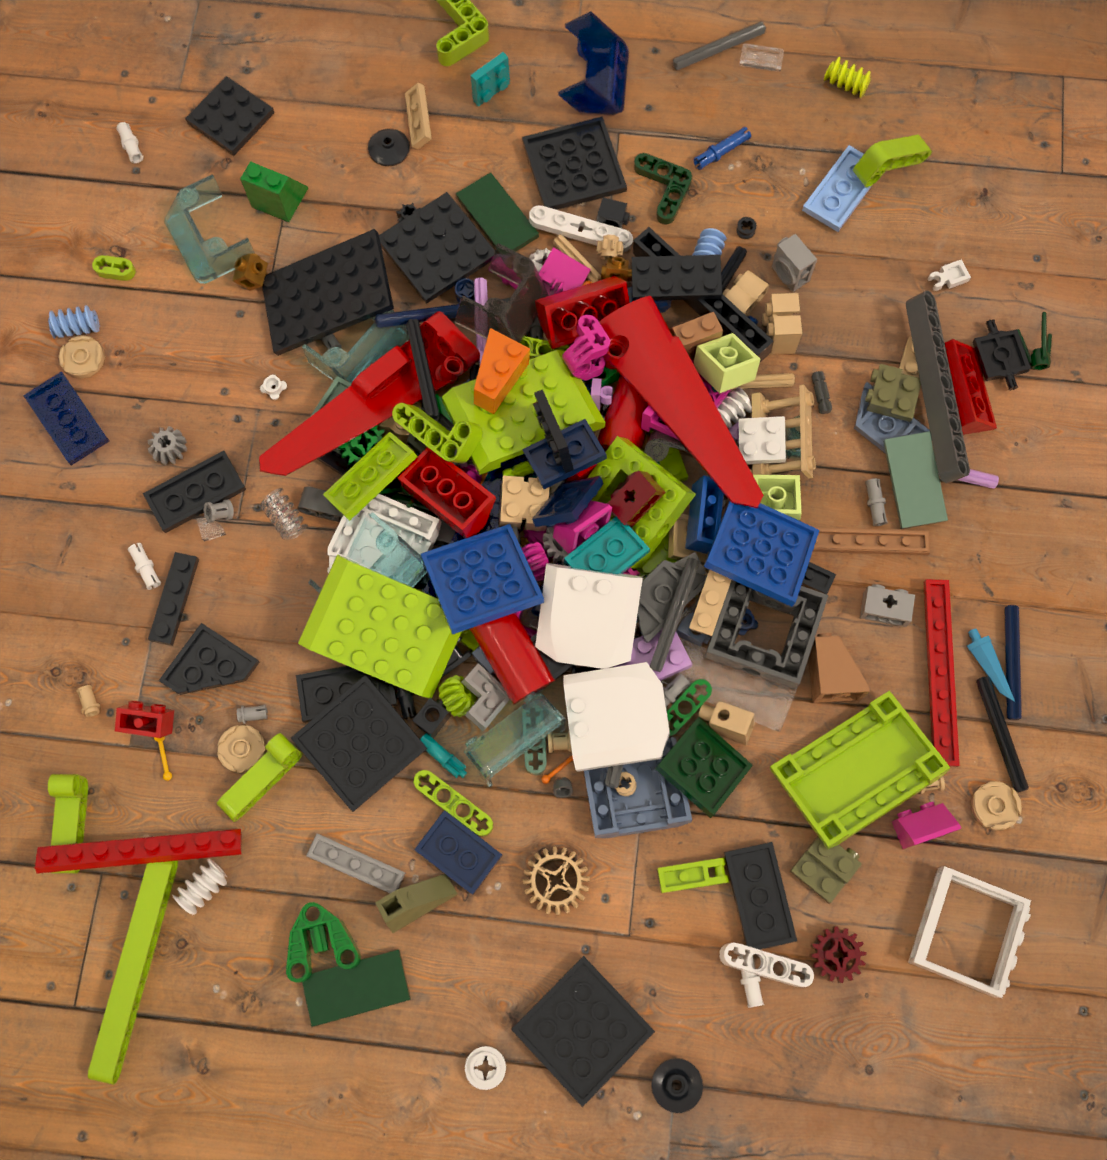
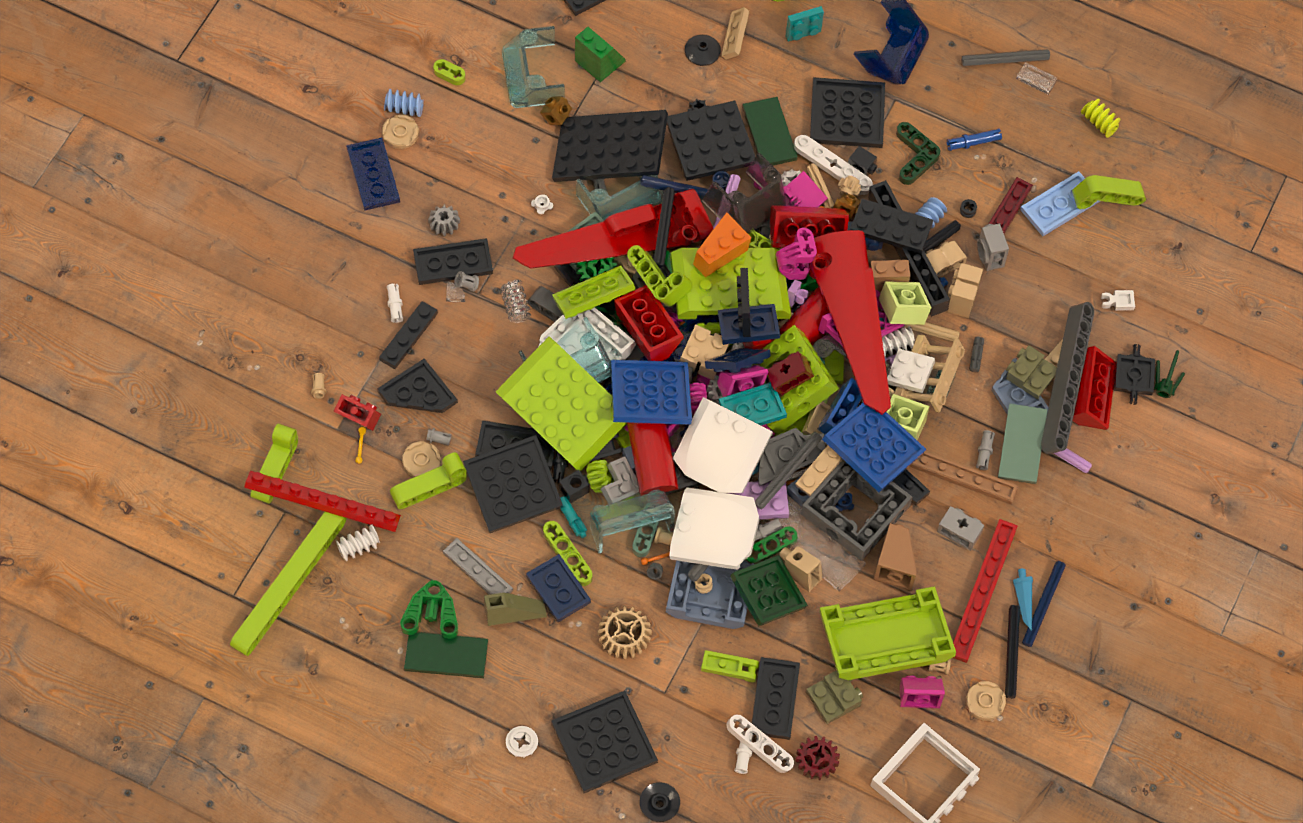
camera: 15 degrees right, 10 degrees down
none -> dark red tile [988,177,1033,234]

